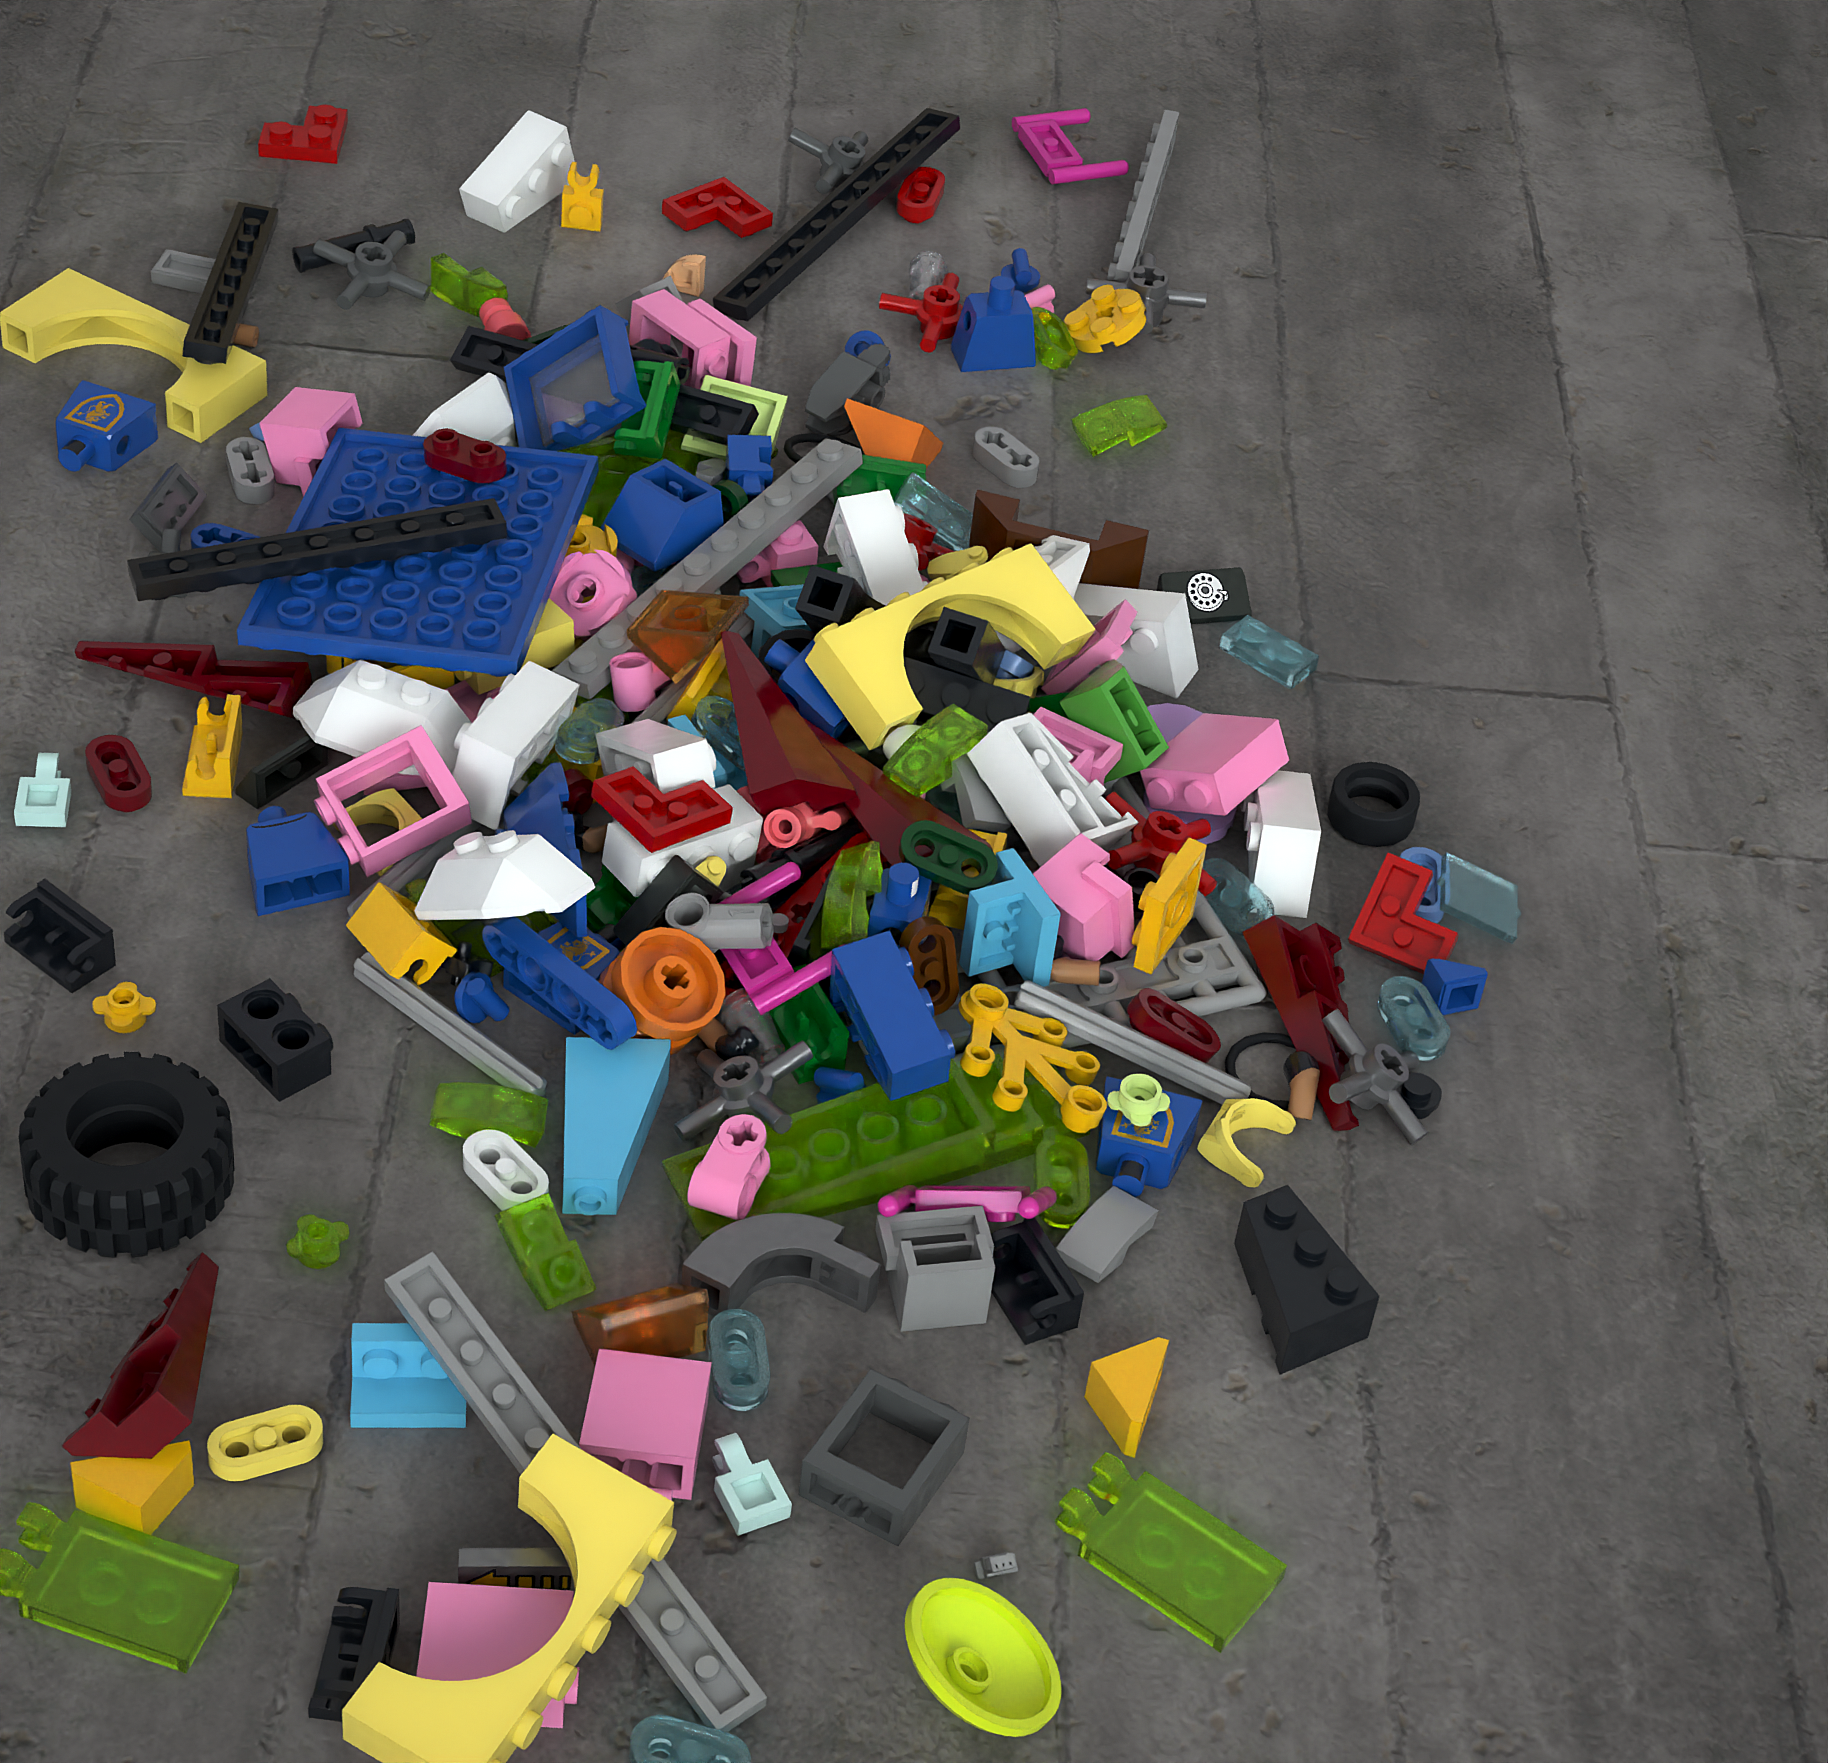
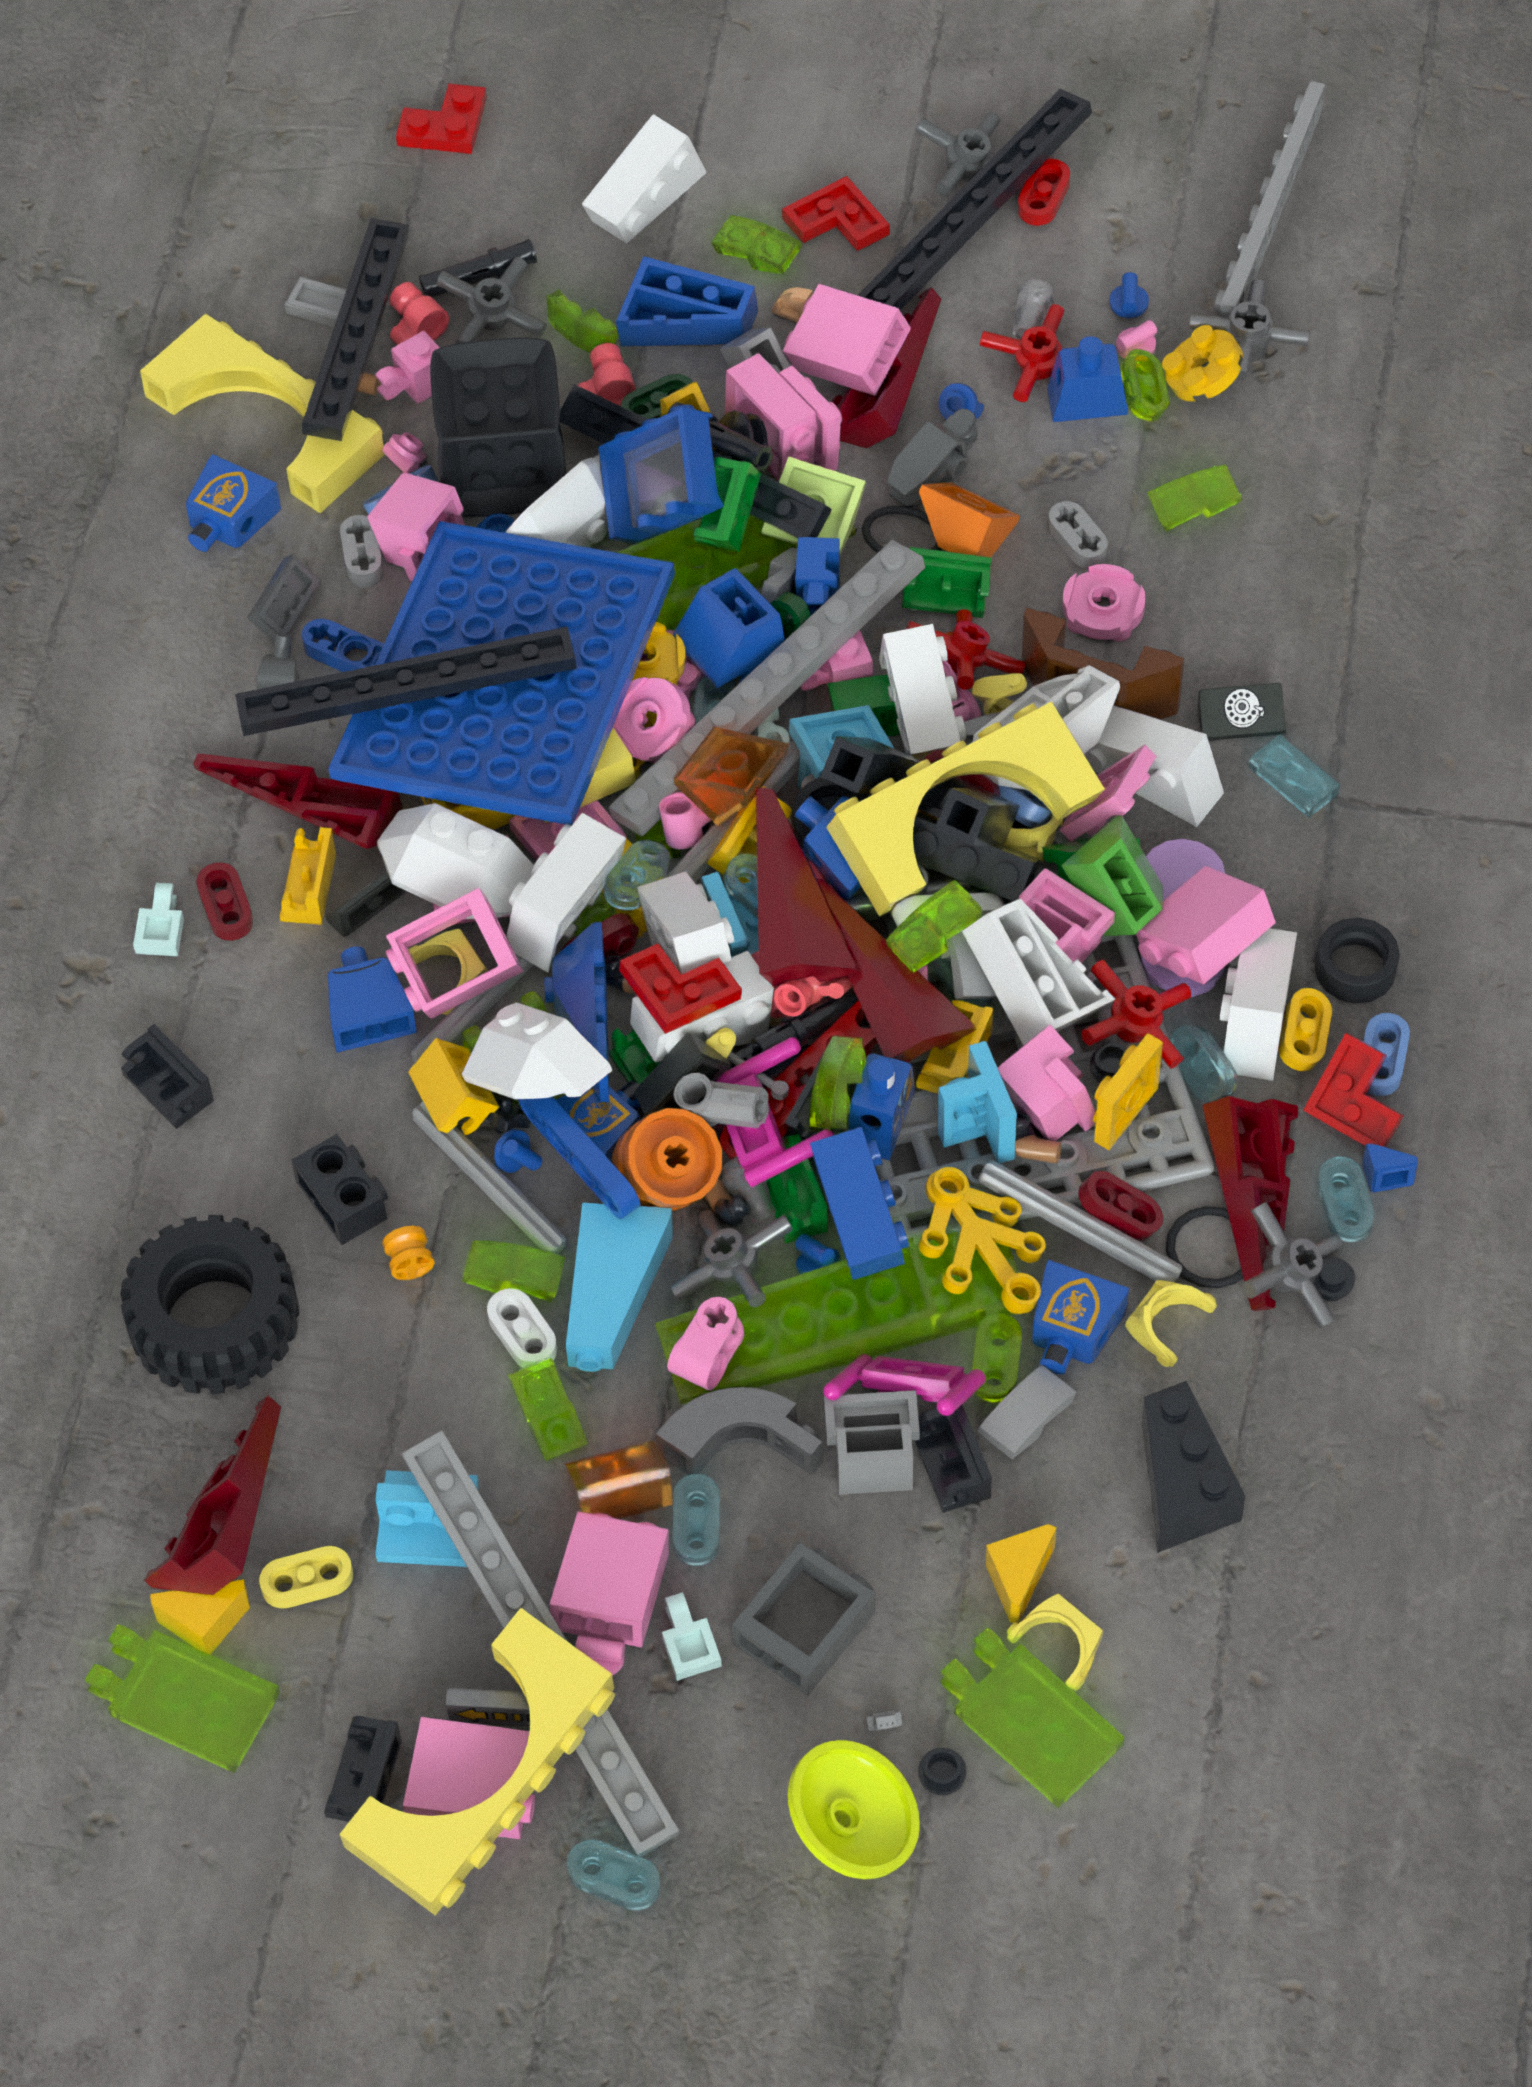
camera: 15 degrees right, 15 degrees up
yellow plate [92,982,156,1033] -> none
clear neon green plate [286,1214,350,1269] -> none
dark red plate [423,428,507,483] -> none
yellow plate [561,162,604,232] -> none
clear light blue plate [893,472,973,551] -> none
dark green plate [899,820,998,895] -> none
reddish brown plate [900,916,959,1016] -> none
dark pink plate [1012,108,1129,184] -> none
yellowish green plate [1107,1074,1170,1126] -> none
medium nougat arm [1283,1051,1320,1120] -> none
clear light blue piece [1436,852,1521,944] -> none
none -> bright pink brick [375,330,440,404]
none -> bright pink plate [382,432,426,474]
none -> light orange wheel [382,1225,435,1280]
none -> coral piece [390,282,449,345]
none -> black piece [430,337,566,517]
none -> blue wedge [616,256,758,346]
none -> clear neon green slope [711,215,802,274]
none -> bright pink brick [783,284,911,396]
none -> dark red wedge [831,287,941,449]
none -> black plate [918,1748,966,1795]
none -> light yellow helmet [1006,1594,1103,1691]
none -> bright pink plate [1062,564,1145,641]
none -> yellow plate [1278,988,1332,1071]

